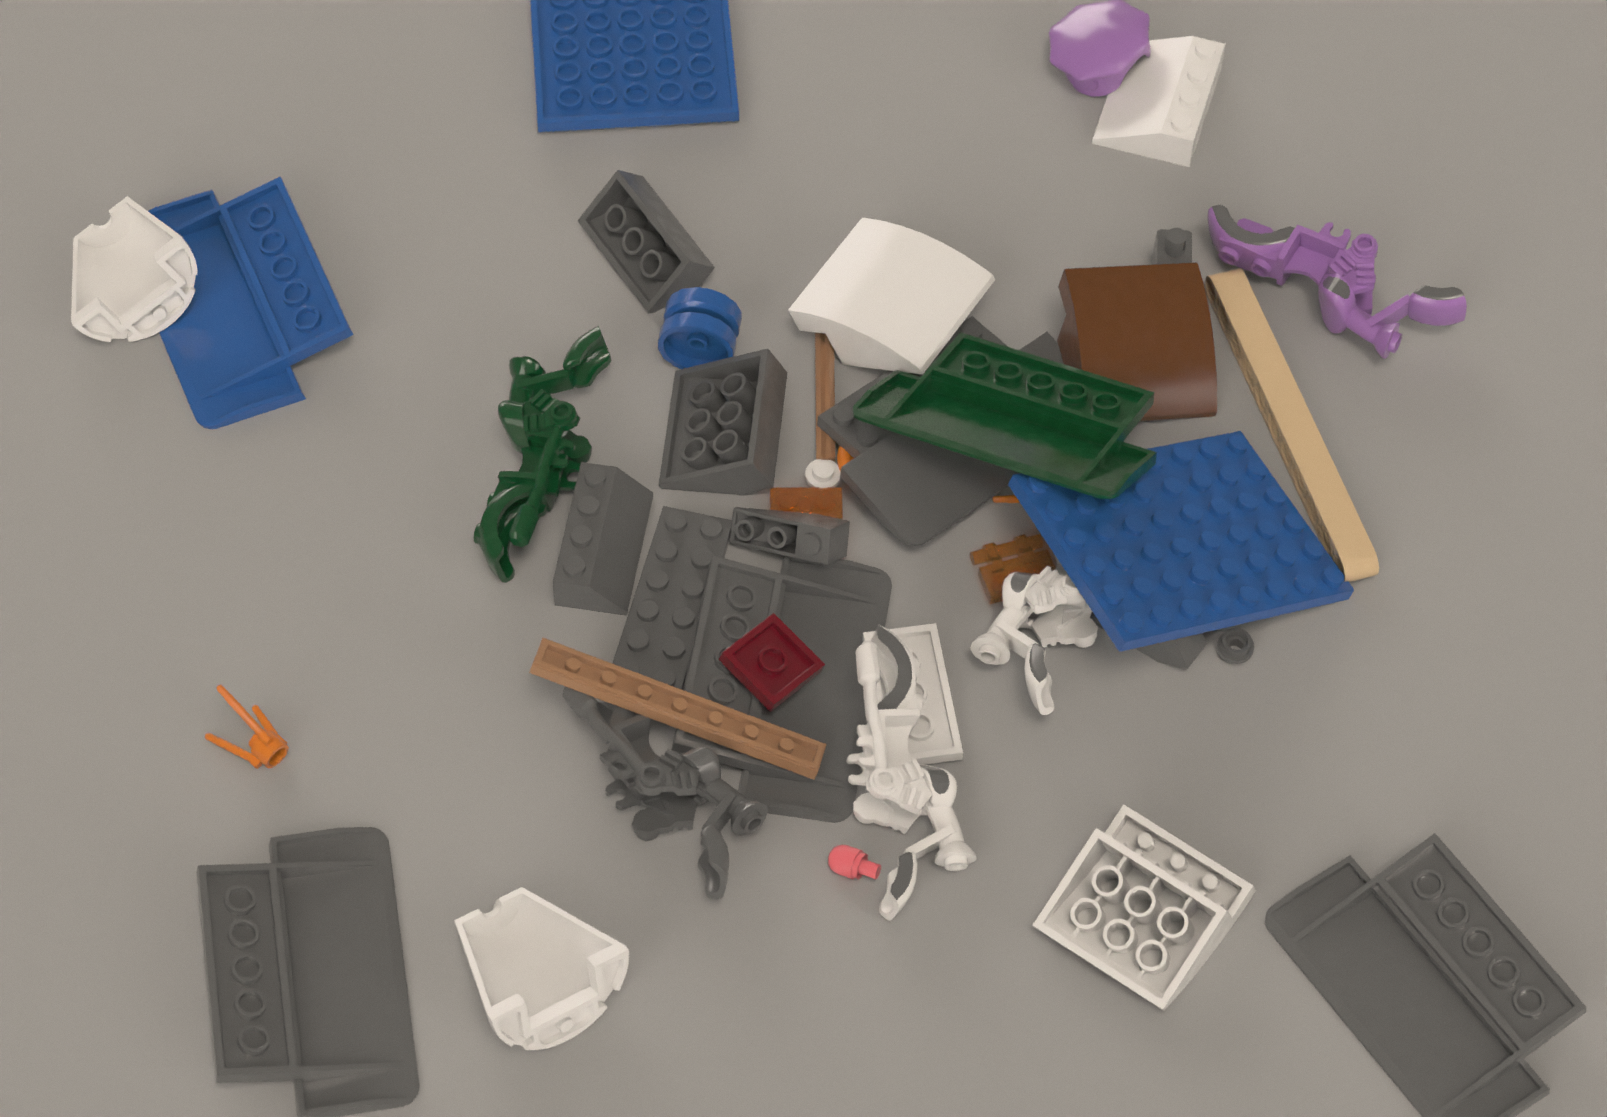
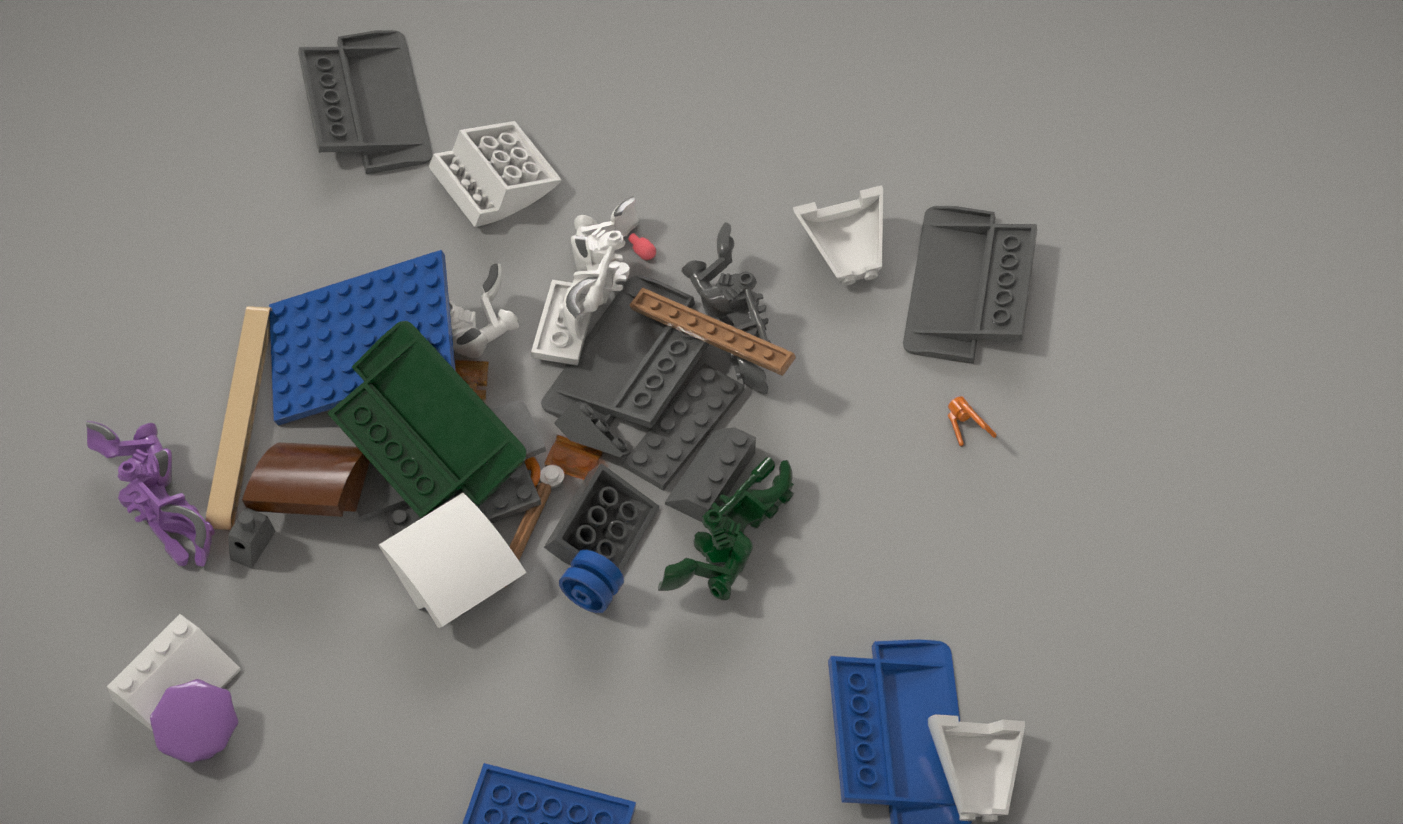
camera: 160 degrees left, 0 degrees up
dark grey slope [578,170,715,313] -> none
dark red plate [719,613,825,712] -> none

